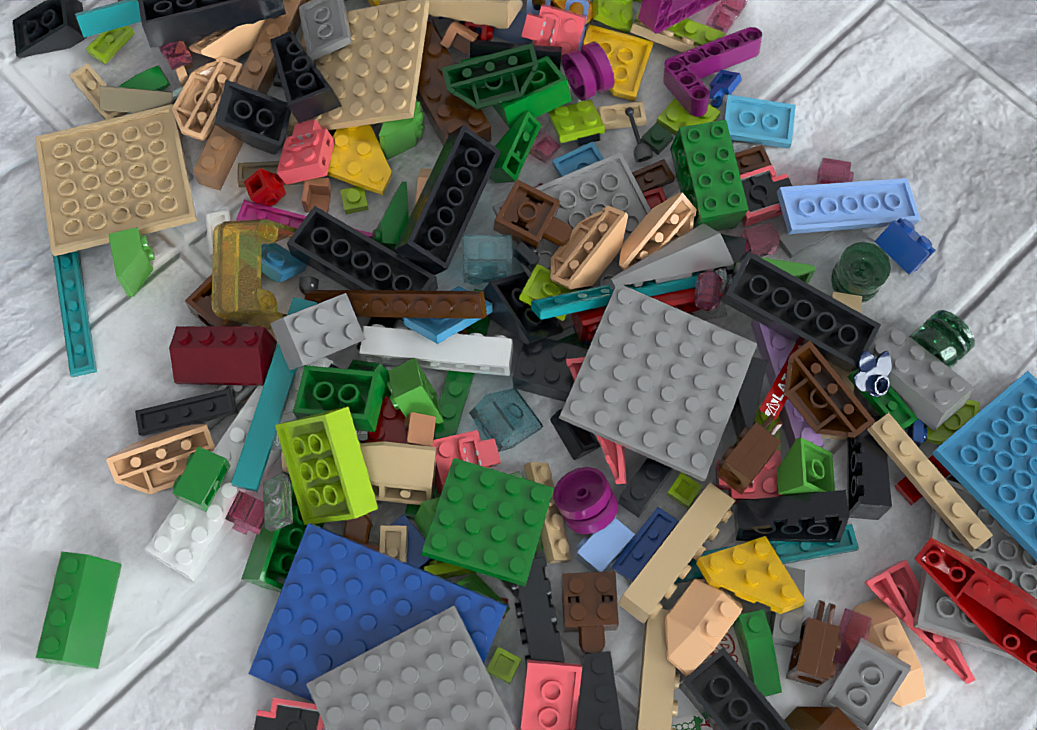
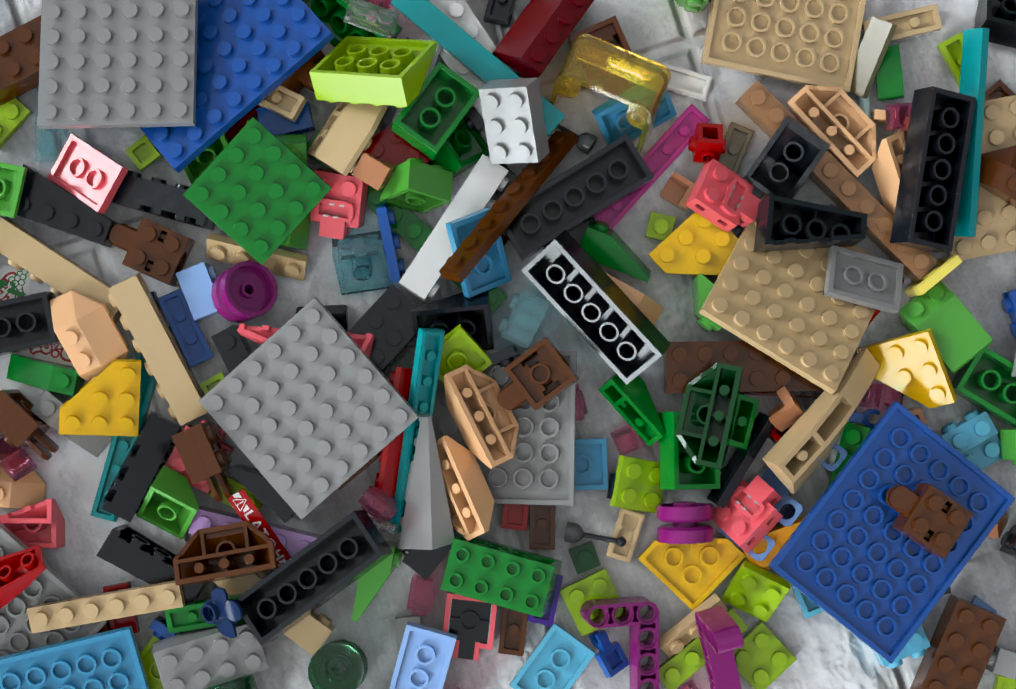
camera: 120 degrees right, 20 degrees up
none -> blue plate [376,203,406,283]

